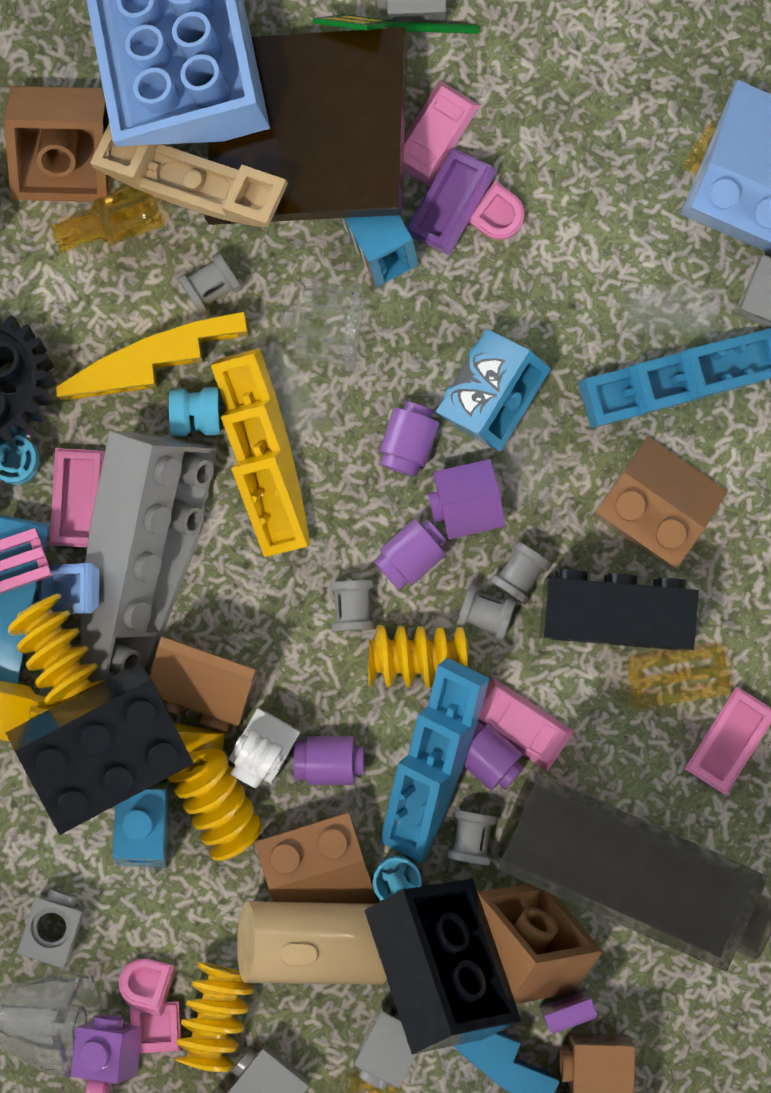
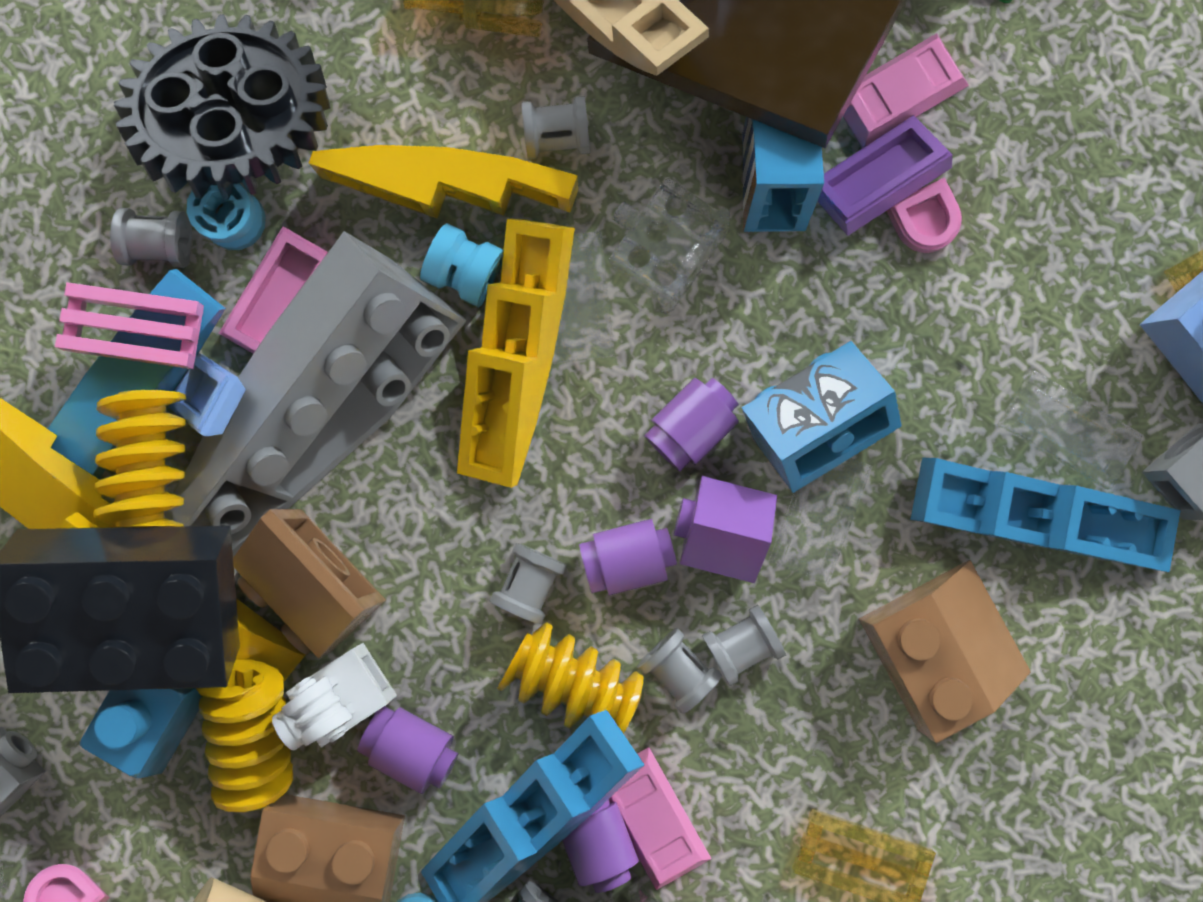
camera: 30 degrees right, 0 degrees up
black brick [539,569,699,651] -> none

